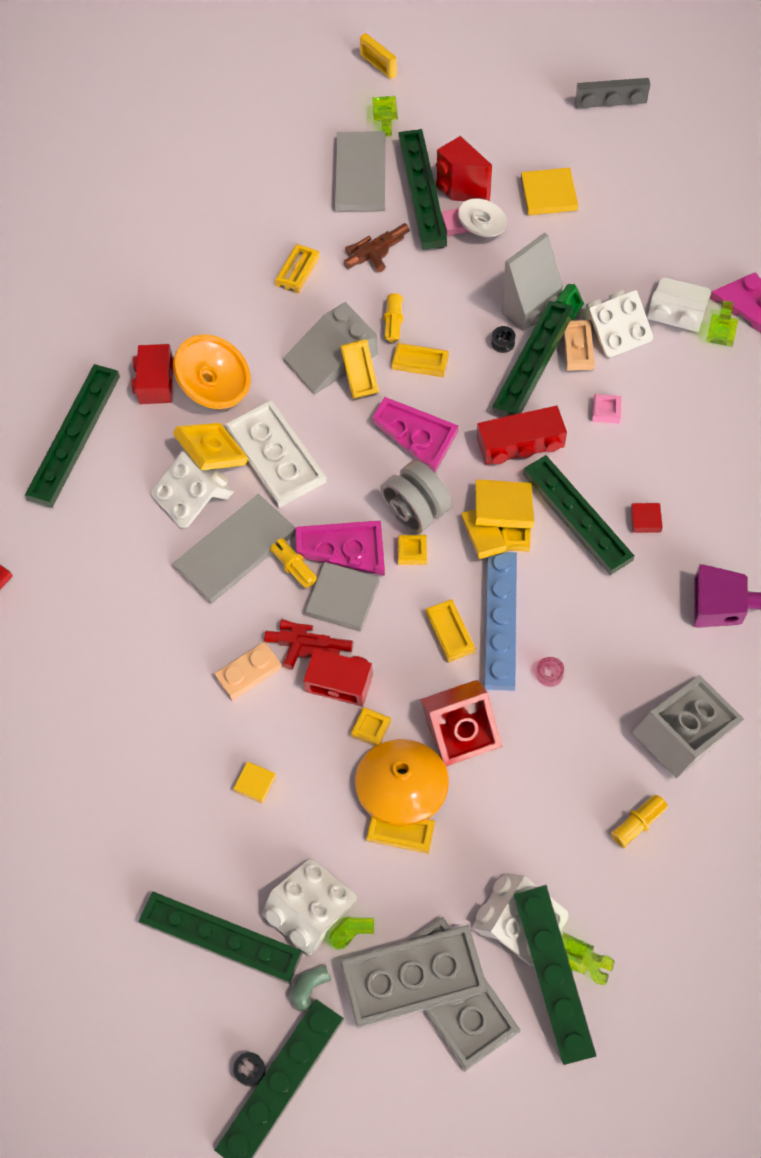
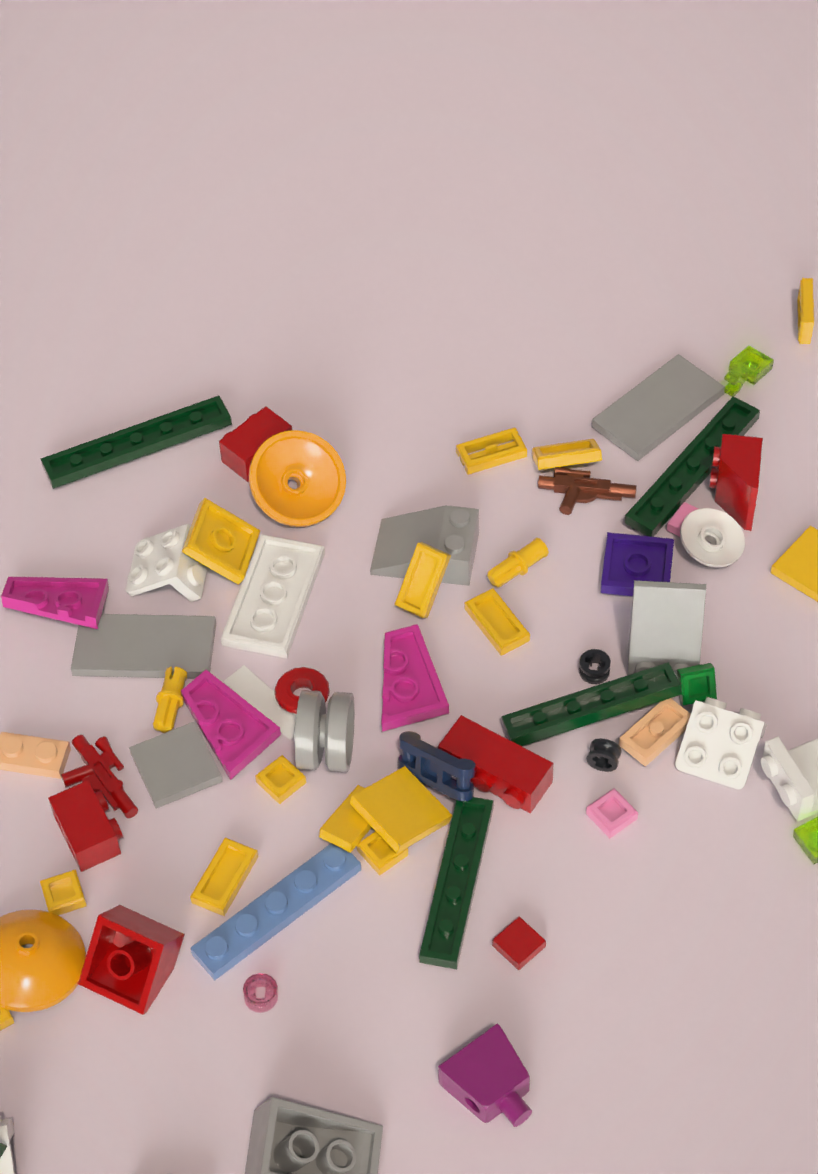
camera: 45 degrees right, 10 degrees down
none -> dark pink wing [1,577,109,629]
none -> white sticker [223,665,296,740]
none -> red piece [275,667,330,714]
none -> dark blue plate [398,731,476,801]
none -> yellow tile [532,439,602,470]
none -> black bush [586,738,622,772]
none -> dark purple plate [600,532,674,596]

